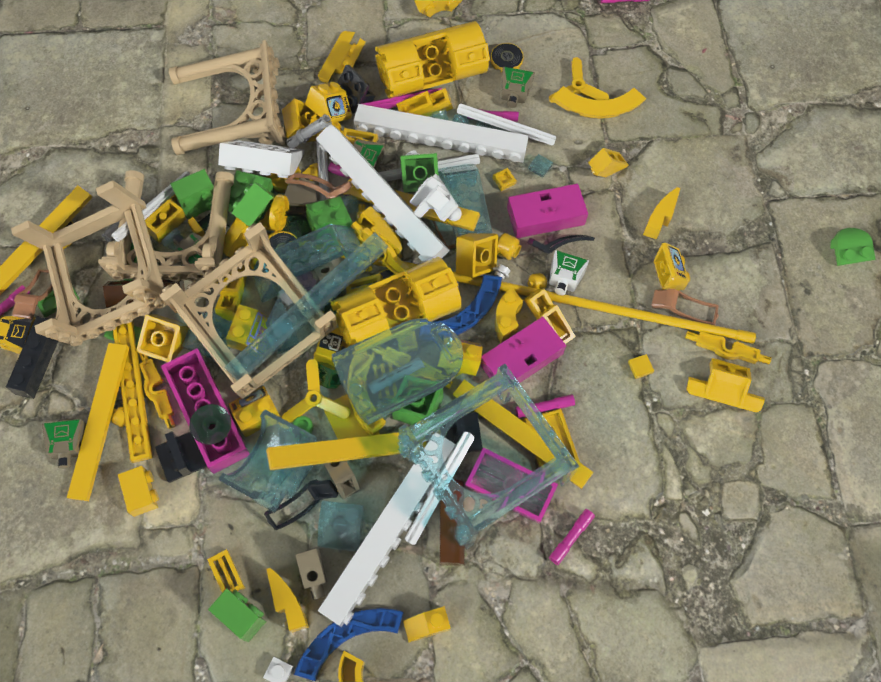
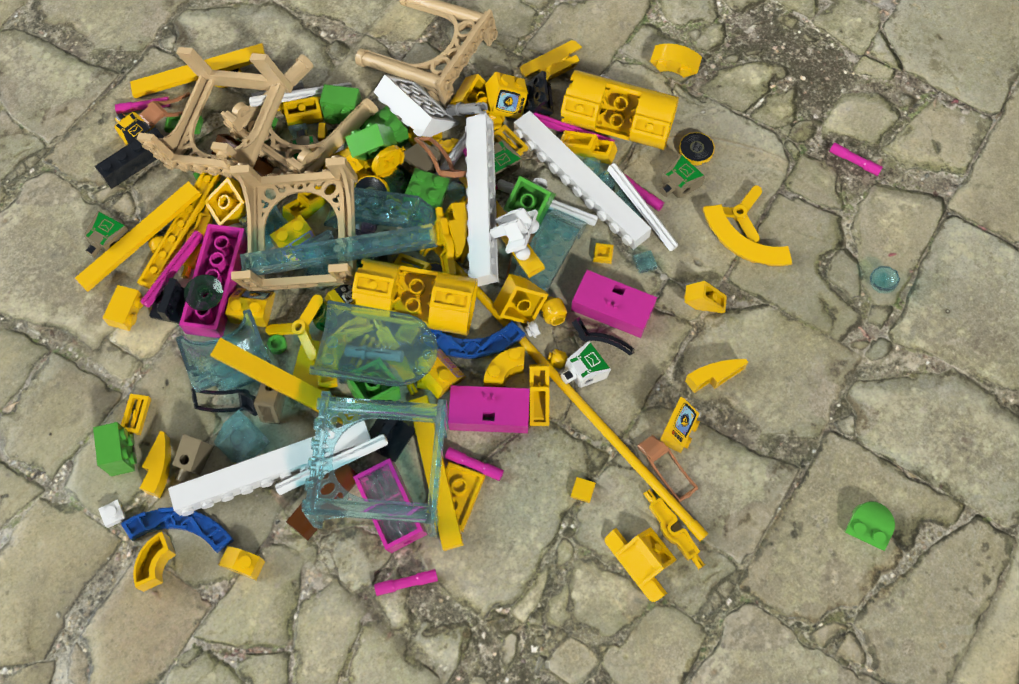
camera: 40 degrees right, 0 degrees up
none -> dark pink axle [140,231,203,308]
none -> clear light blue hair [870,266,900,294]

